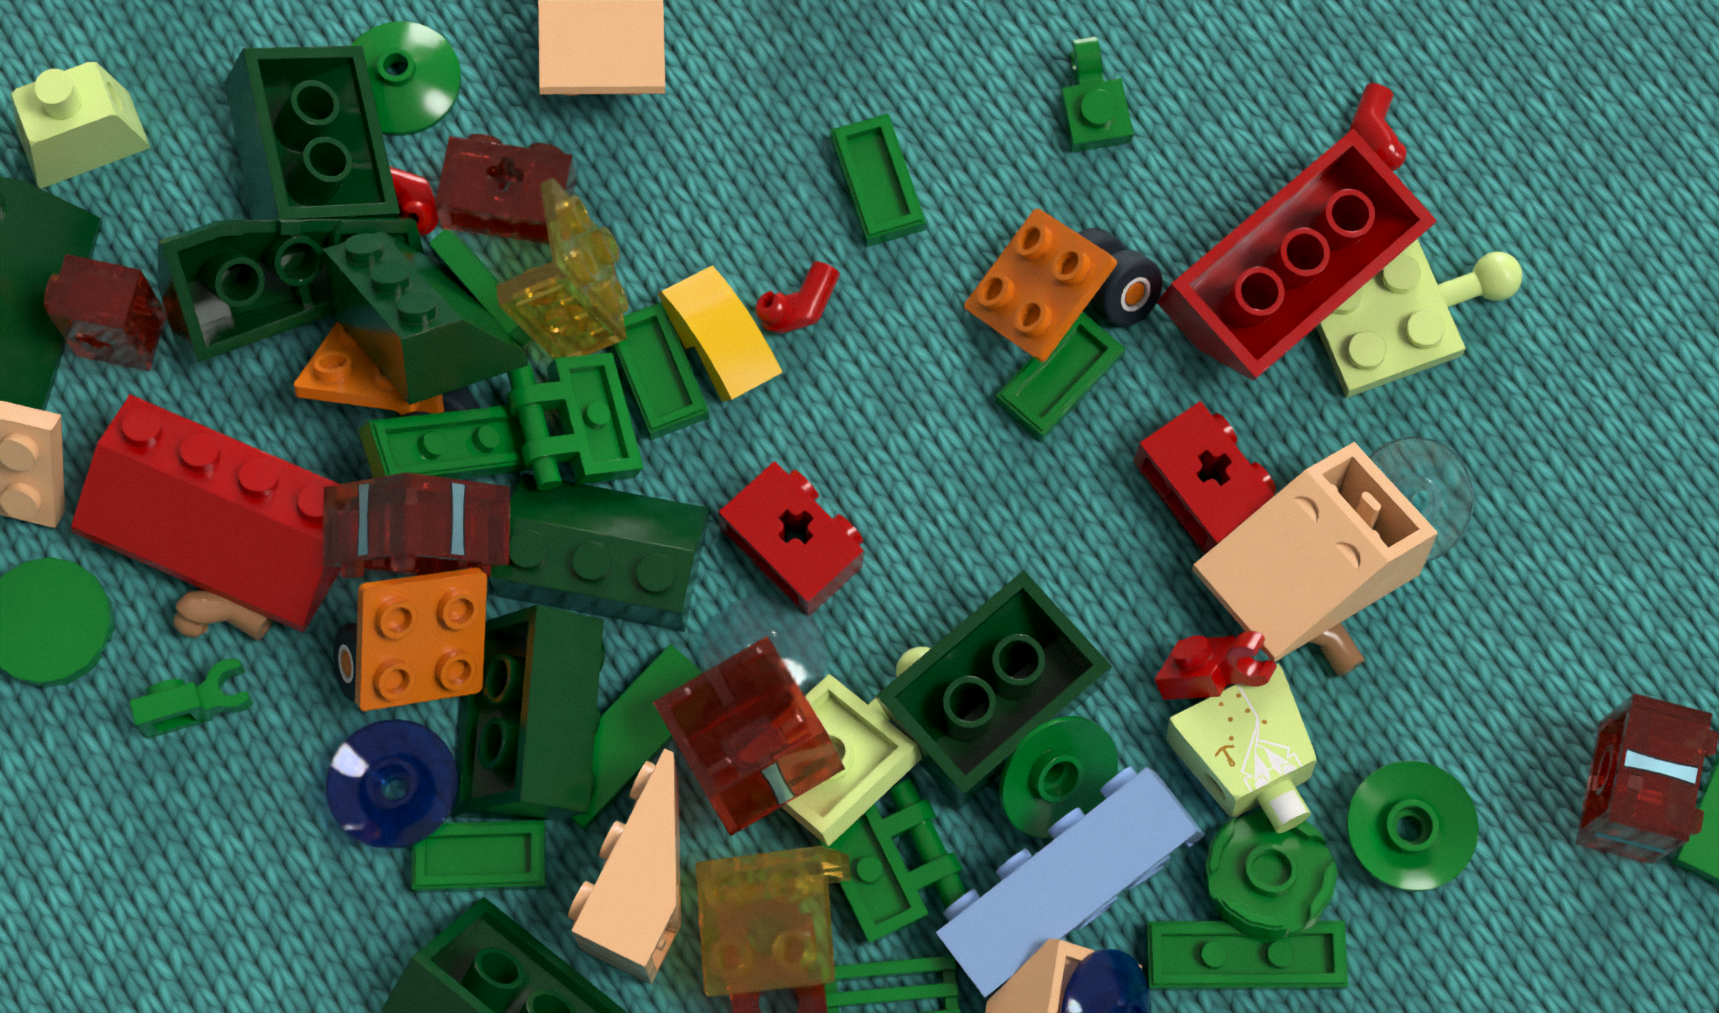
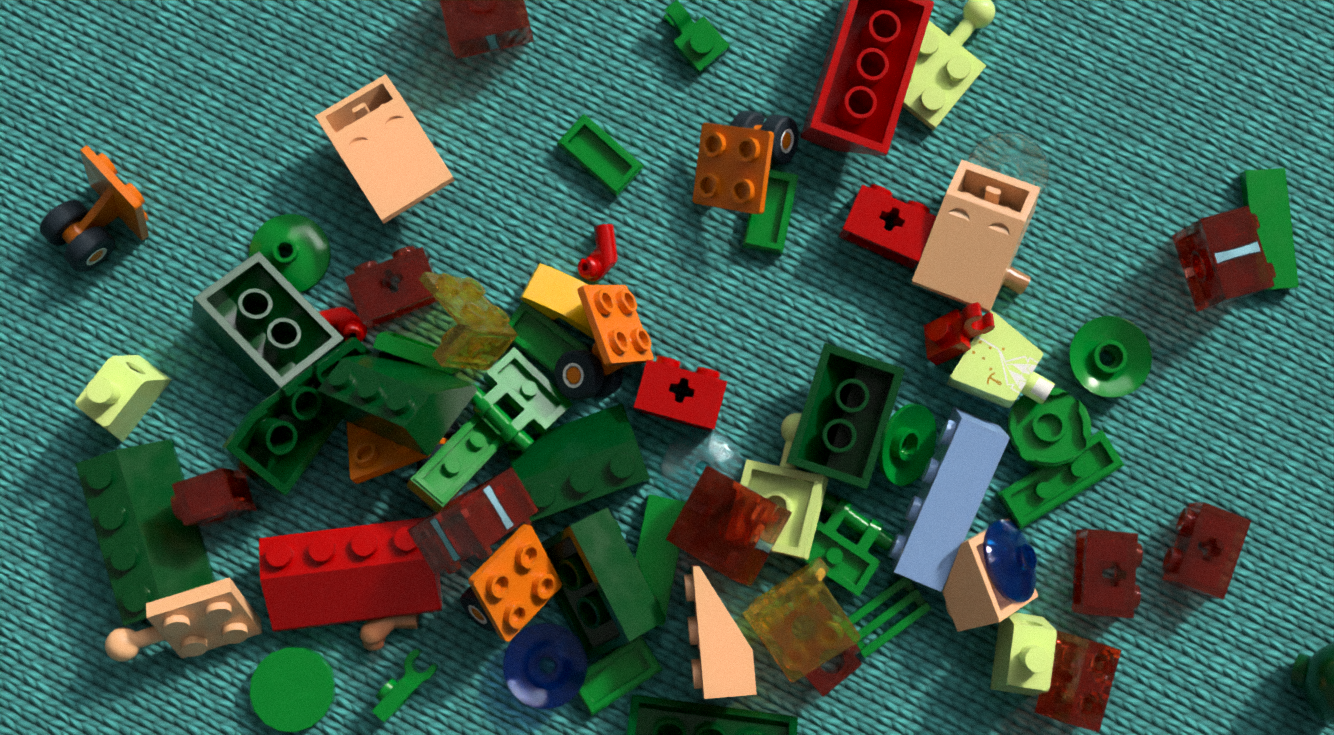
camera: 30 degrees left, 10 degrees up
none -> orange plate [554,285,654,400]

